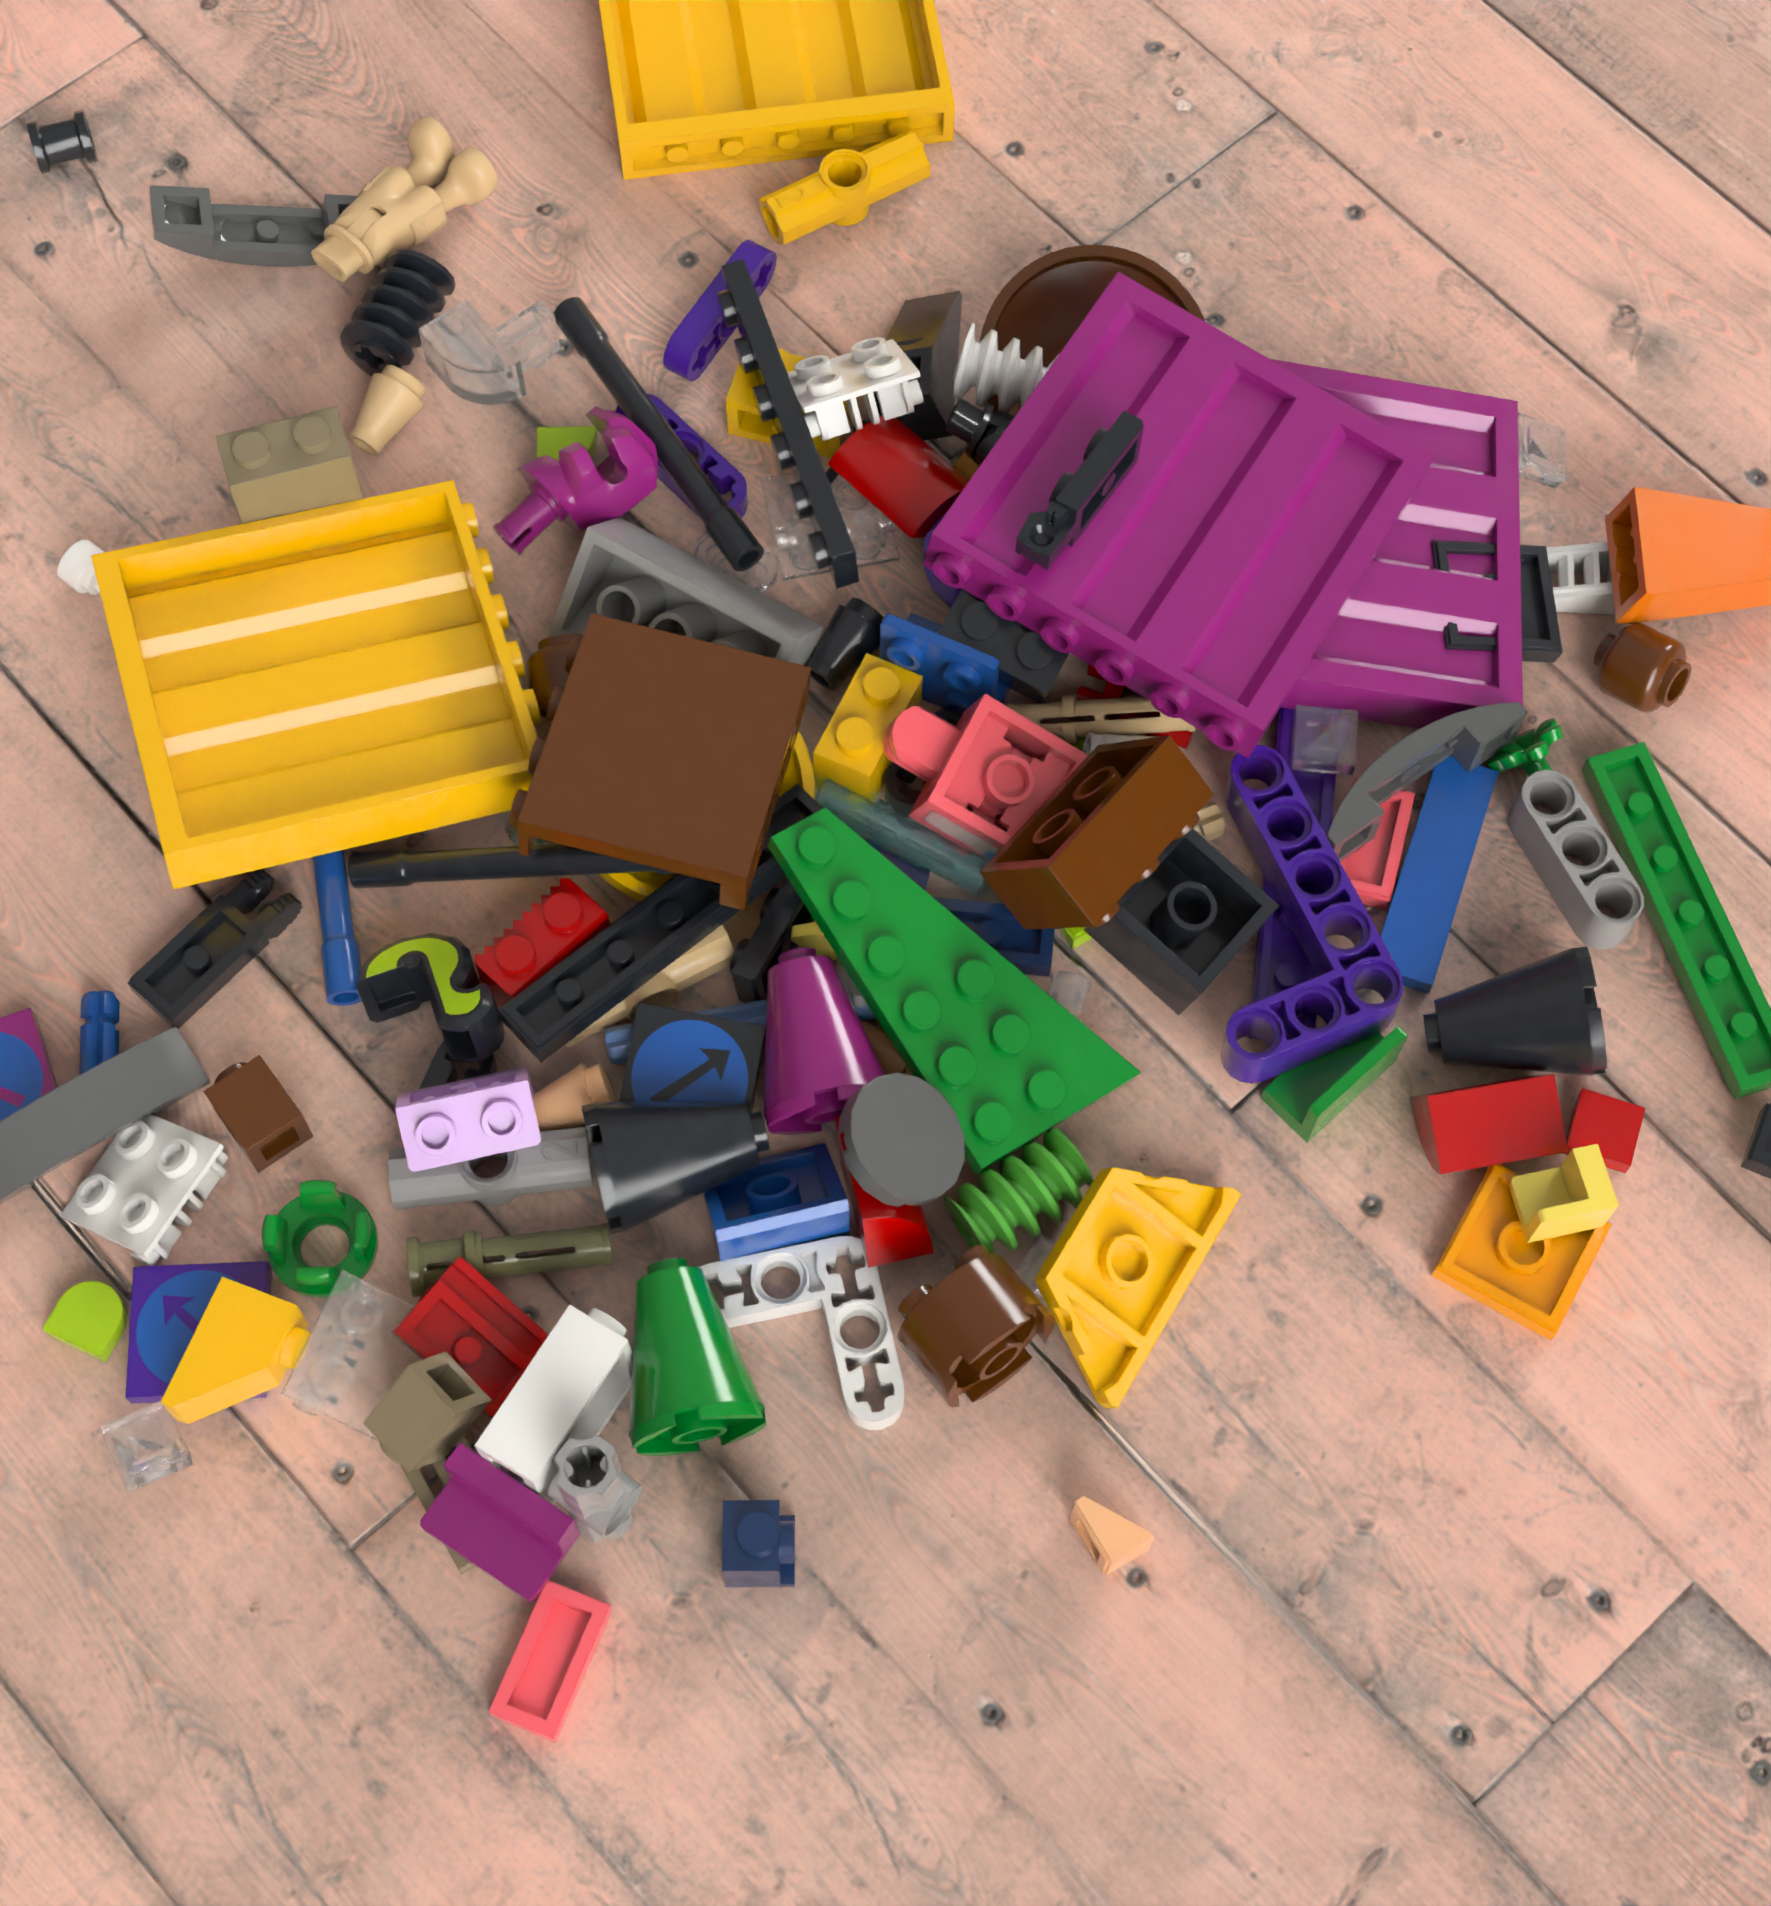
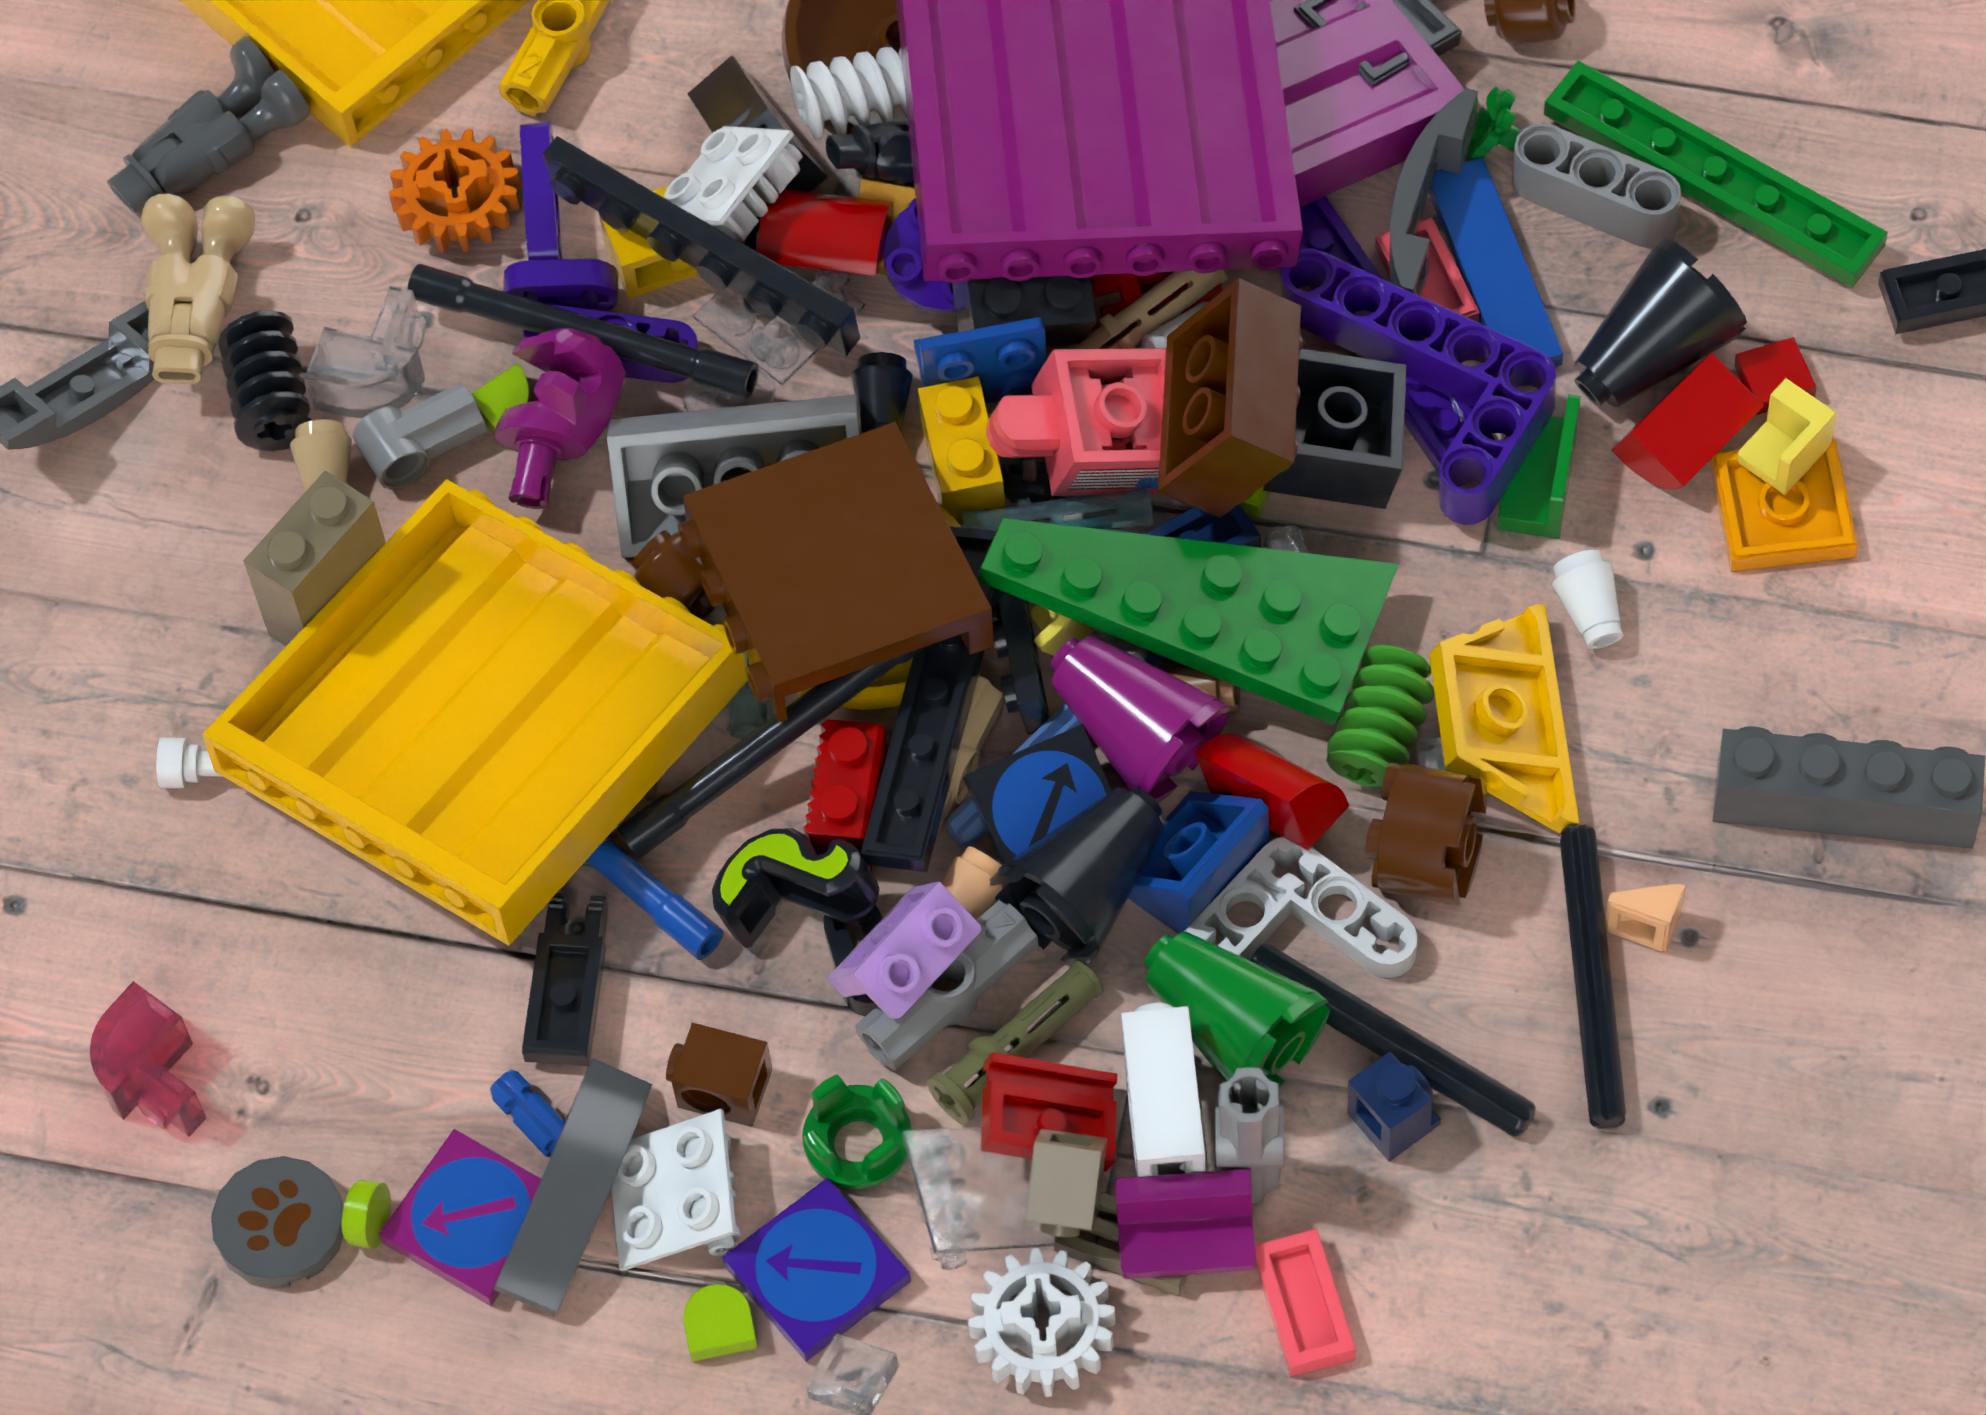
camera: 30 degrees left, 5 degrees down
yellow slope [161,1277,310,1424] -> none
dark grey tile [839,1072,965,1207] -> none
black hinge [1015,410,1144,570] -> none
clear tile [1291,705,1358,775] -> none
none -> dark grey piece [107,36,310,214]
none -> light grey piece [353,382,487,490]
none -> orange gear [389,128,522,253]
none -> dark purple beam [503,259,619,311]
none -> white gear [968,1248,1116,1397]
none -> black axle [1250,944,1536,1137]
none -> white cone [1552,550,1623,649]
none -> black axle [1560,824,1626,1129]
none -> dark grey brick [1712,726,1986,849]

